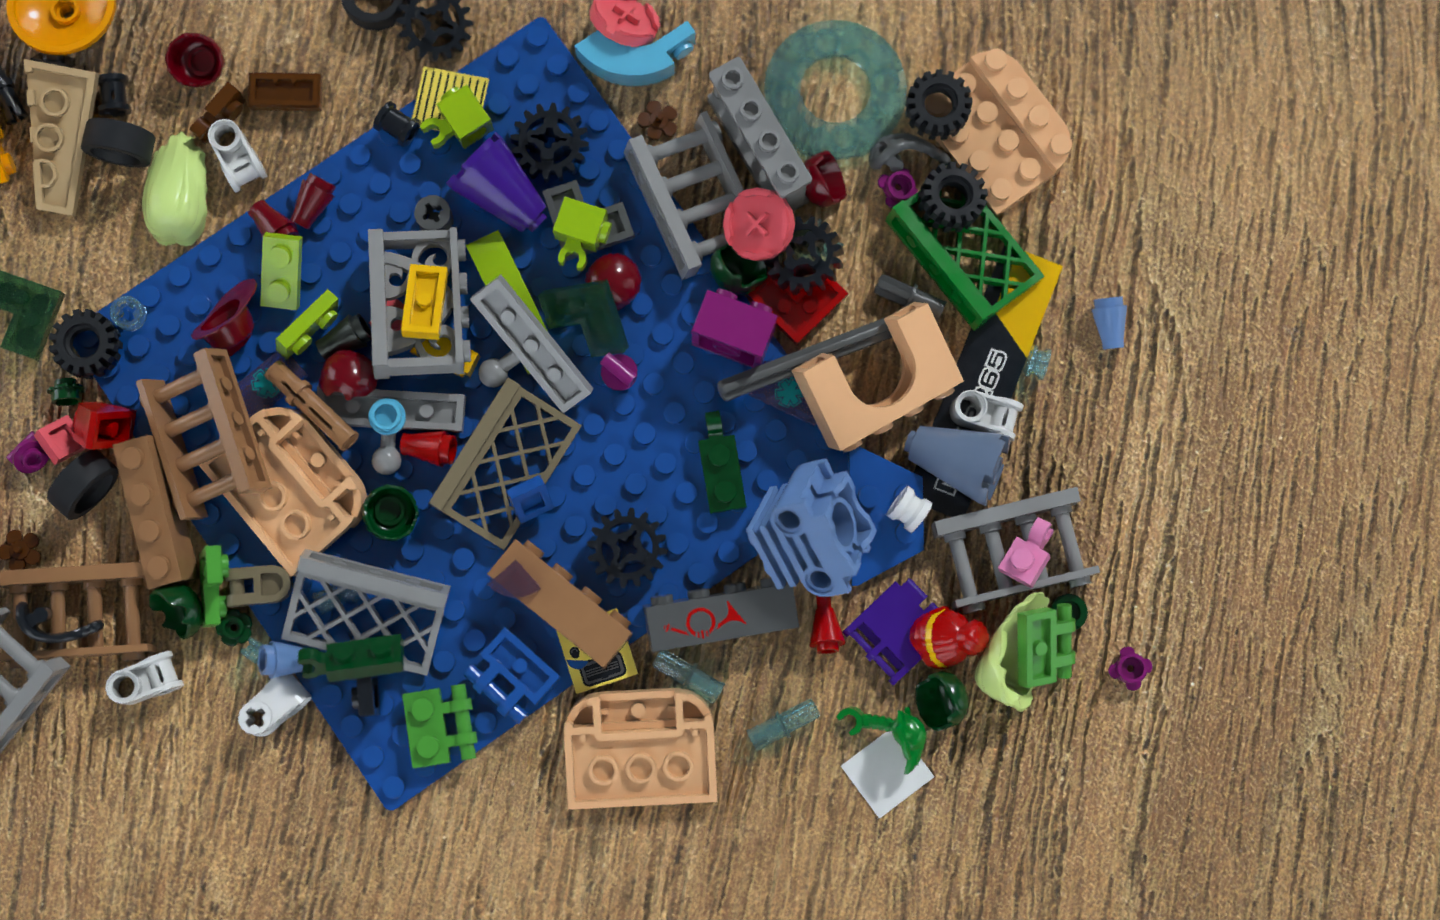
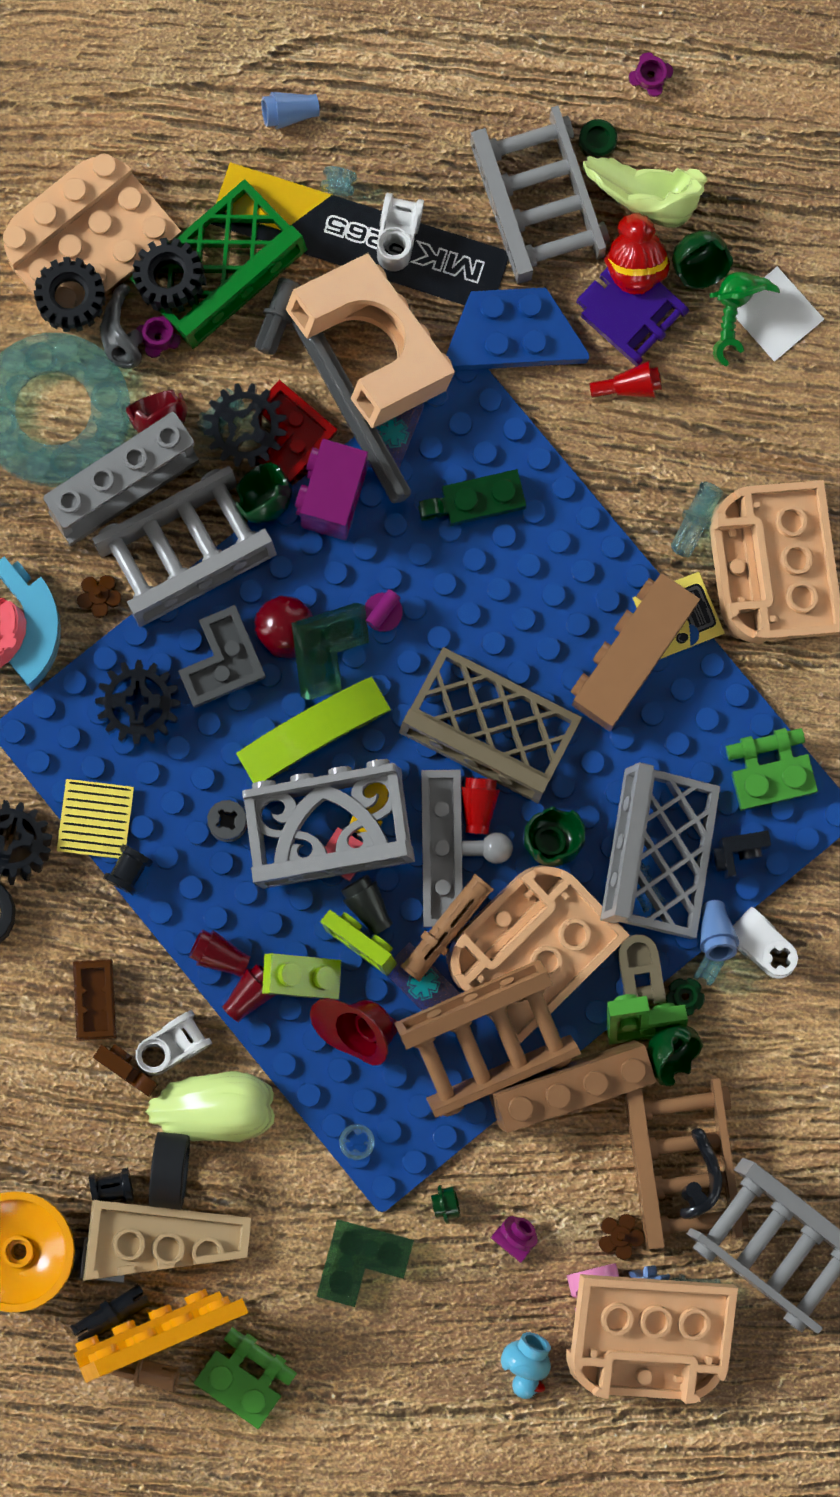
camera: 95 degrees left, 0 degrees up
coral plate [34,415,85,465] -> none
black tyre [47,449,119,520] -> none
black tyre [49,309,123,379] -> none
red slope [73,402,137,450] -> none
white piece [105,651,184,705] -> none
dark red hair [165,33,225,88] -> none
dark green plate [298,634,404,682] -> none
dark red hair [318,350,378,401] -> none
medium azure plate [368,398,406,435] -> none
yellow plate [401,264,448,340] -> none
lime brick [420,84,494,149] -> none
dark purple cone [446,132,547,233] -> none
blue plate [463,627,561,725] -> none
light grey plate [470,275,594,413] -> none
clear purple tile [488,560,542,598] -> none
blue plate [506,474,554,524] -> none
lime brick [553,196,612,272] -> none
black gear [587,508,668,589] -> none
dark grey brick [643,577,799,652] -> none
coral tile [723,187,795,261] -> none
medium blue piece [746,459,877,597] -> none
clear light blue axle [746,699,820,751] -> none
white wheel [886,486,932,533] -> none
sand blue cone [904,426,1011,506] -> none
bright pink plate [998,517,1054,589] -> none
bright green plate [1017,603,1076,688] -> none

